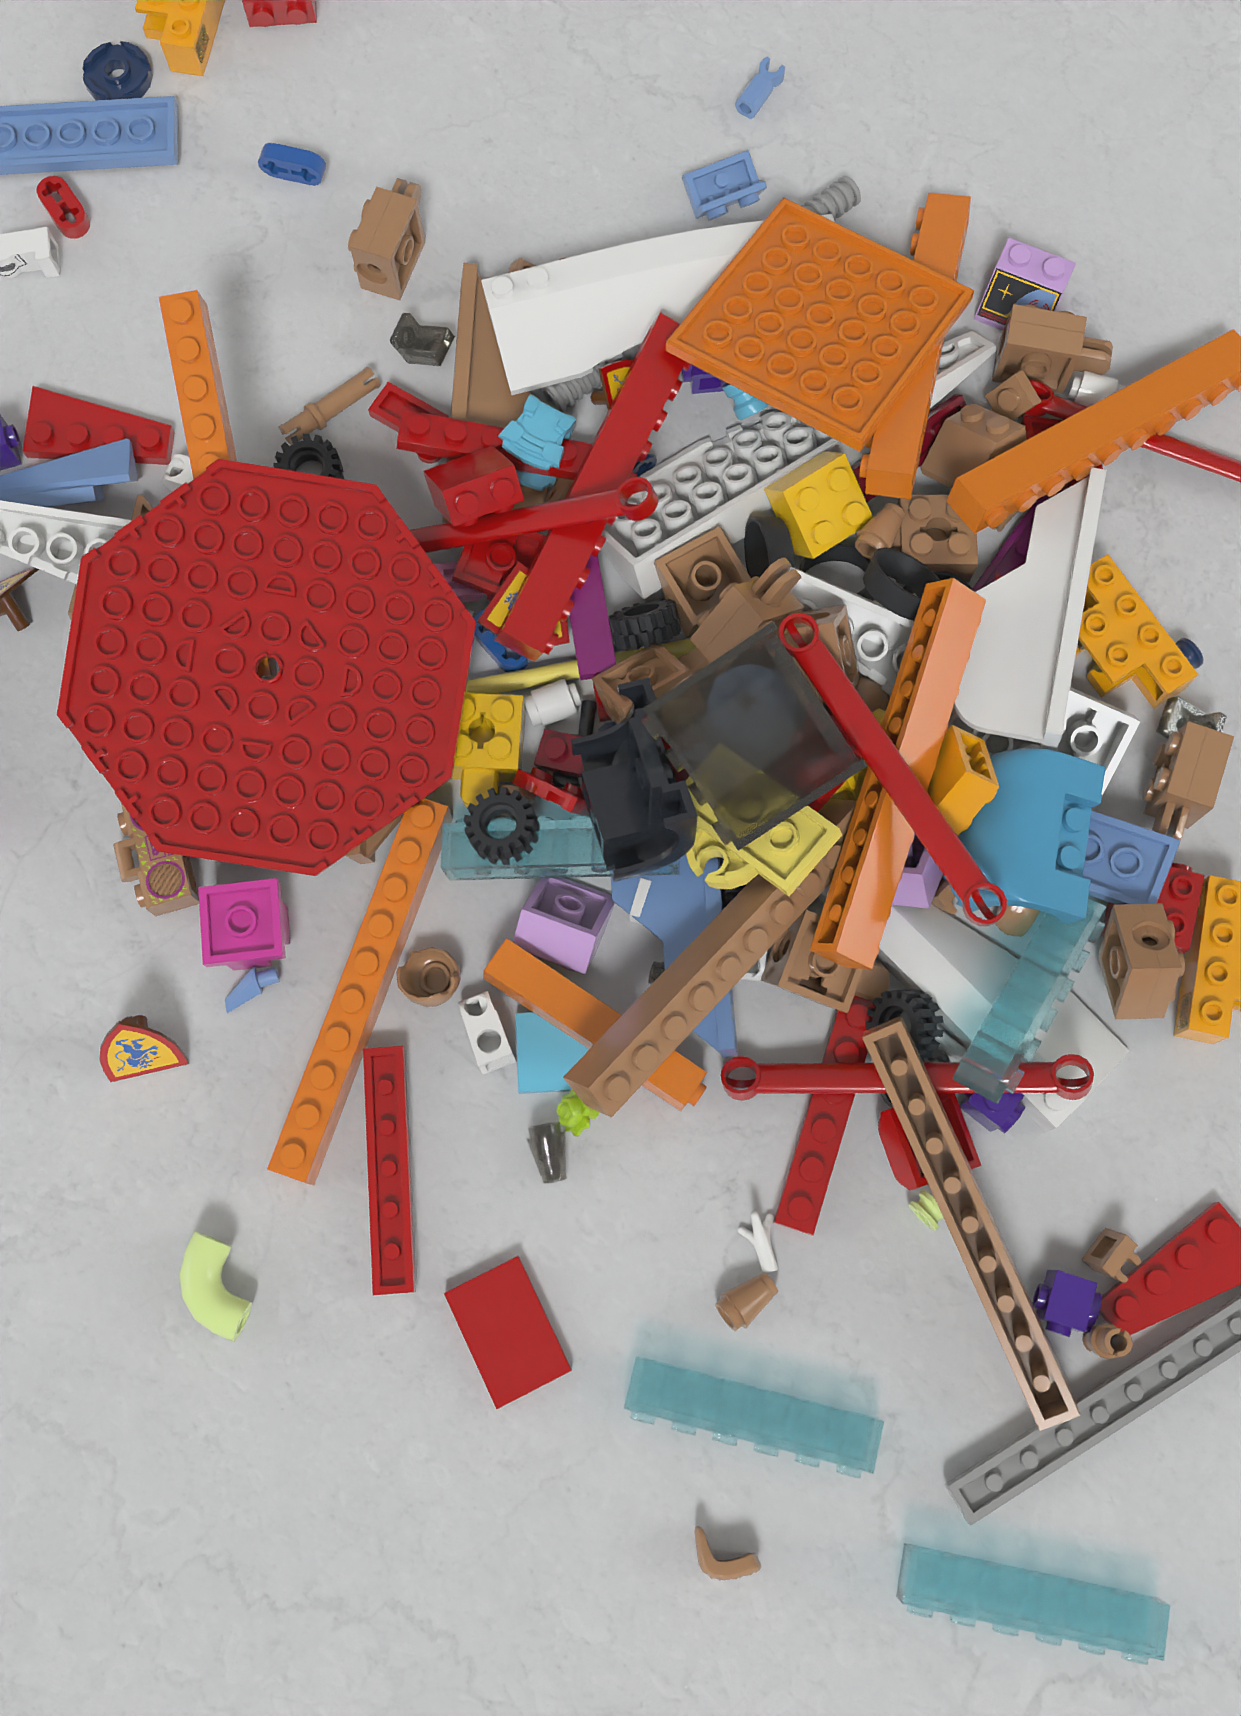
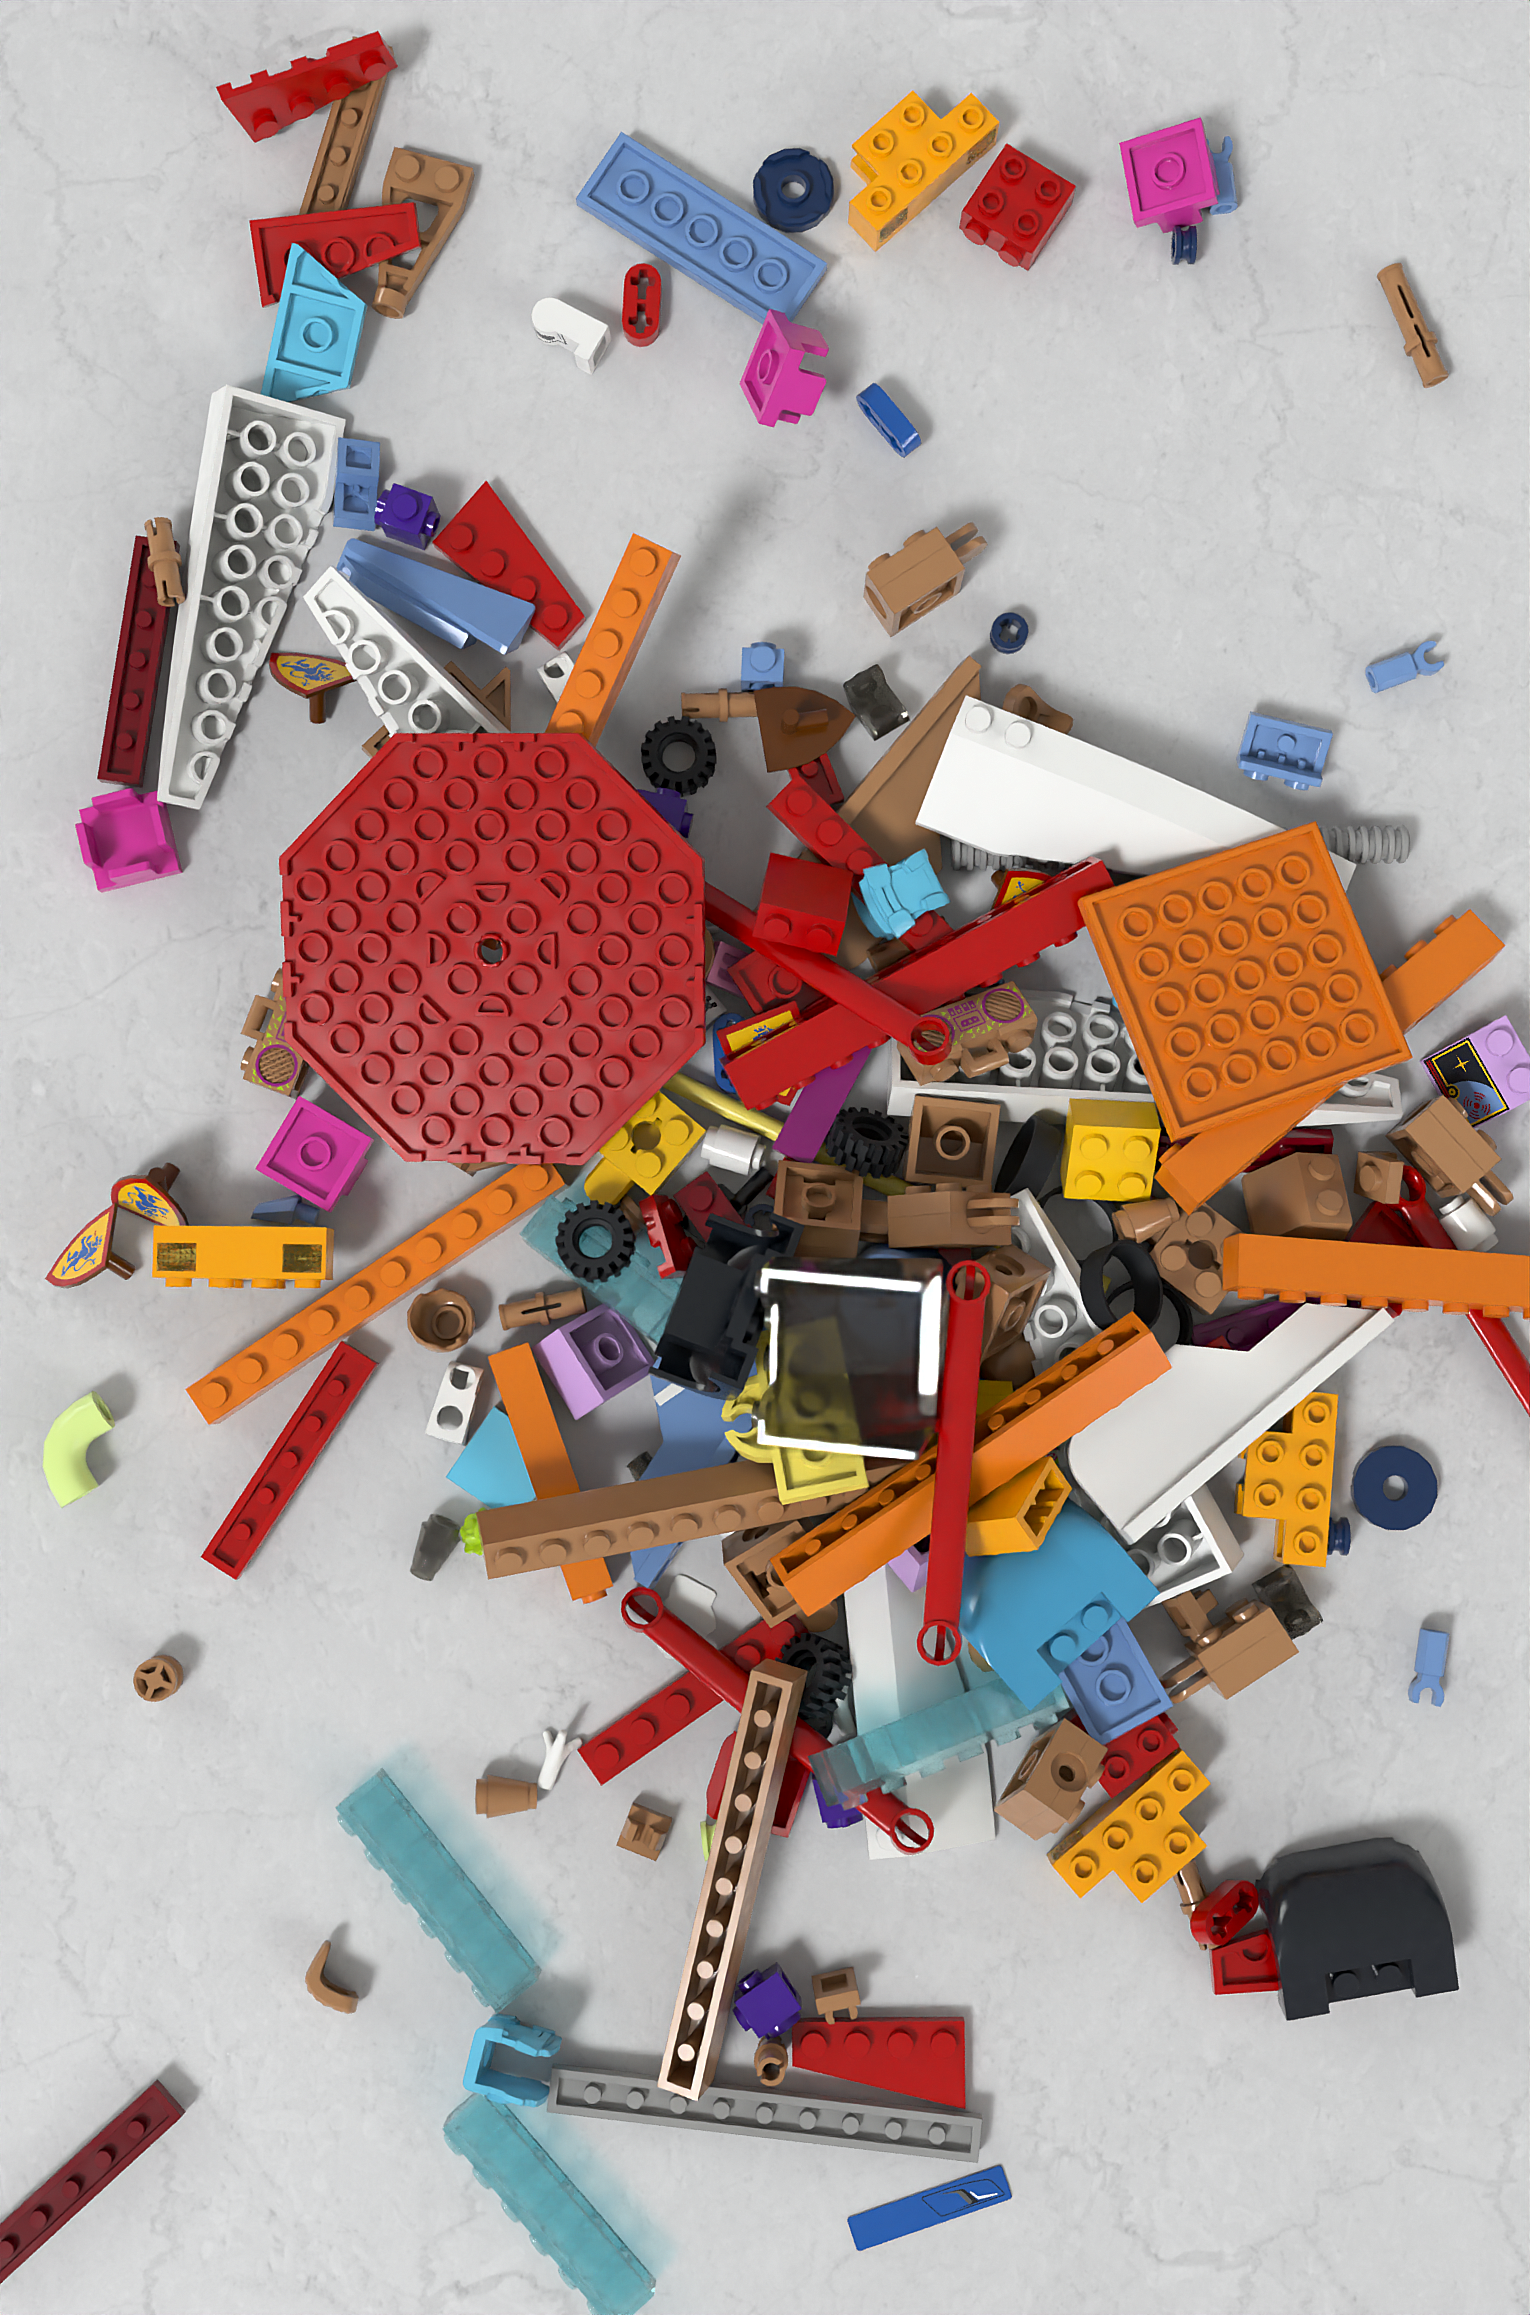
camera: 40 degrees right, 10 degrees up
red tile [444,1256,572,1409] -> none
none -> shield [45,1203,135,1288]
none -> medium nougat wheel [133,1655,184,1702]
none -> light orange piece [152,1225,334,1289]
none -> medium azure piece [463,2014,562,2107]
none -> medium nougat pin [498,1287,587,1331]
none -> medium nougat tile [616,1802,672,1861]
none -> white sticker [657,1575,716,1659]
none -> dark pink panel [739,309,829,428]
none -> medium blue brick [741,642,785,692]
none -> reddish brown shield [753,686,856,773]
none -> medium nougat piece [896,981,1038,1086]
none -> dark blue bush [990,612,1029,654]
none -> medium nougat tile [1161,1589,1219,1637]
none -> dark blue tile [1350,1446,1438,1530]

